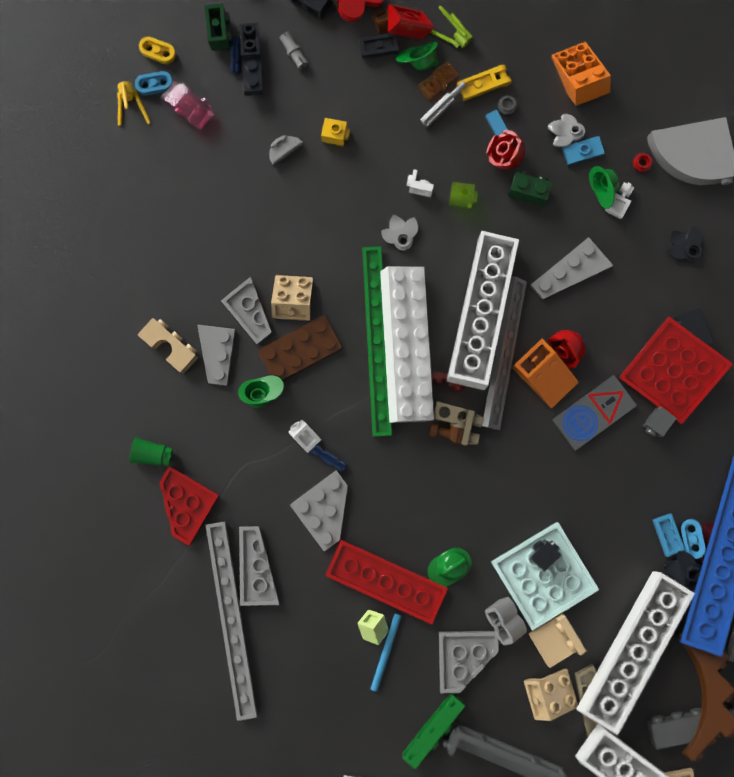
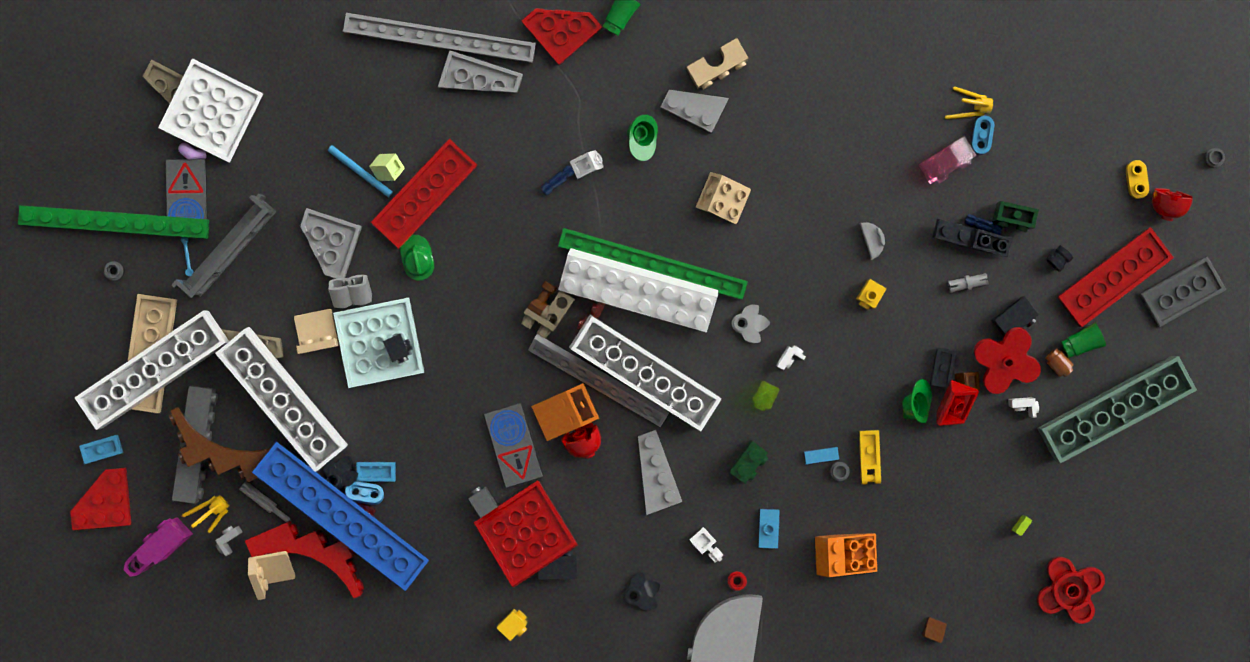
camera: 105 degrees right, 5 degrees up
yellow plate [139,37,176,64] -> none
light grey wing [221,277,272,345] -> none
reddish brown plate [257,315,342,381] -> none
light grey plate [290,470,348,551] -> none
green piece [402,693,465,769] -> none
clear orange slope [417,61,459,101] -> none
light grey axle [420,81,466,128] -> none
lime plant [430,6,473,48] -> none
red cylinder [487,130,526,170] -> none
tan bracket [524,669,578,721] -> none
light grey plate [547,114,585,147] -> none
green piece [589,166,619,209] -> none

